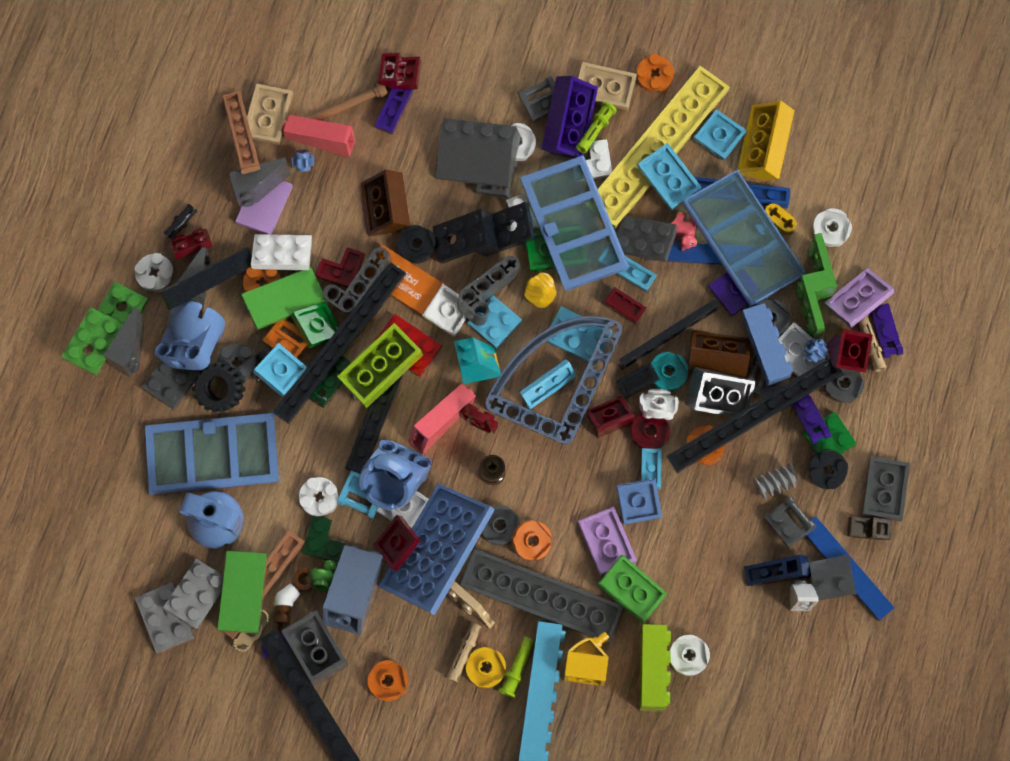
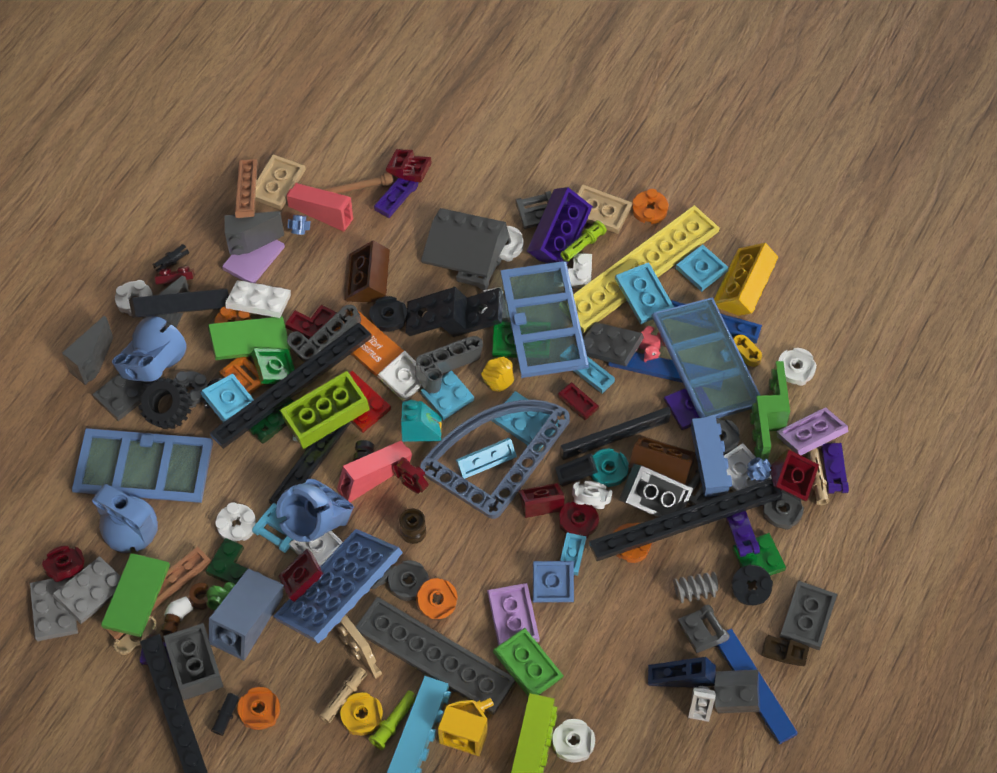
camera: 10 degrees right, 15 degrees down
bright green bracket [61,281,149,376] -> none
none -> dark red plate [42,546,85,582]
none -> black axle [211,693,239,736]
none -> black wheel [353,440,375,461]

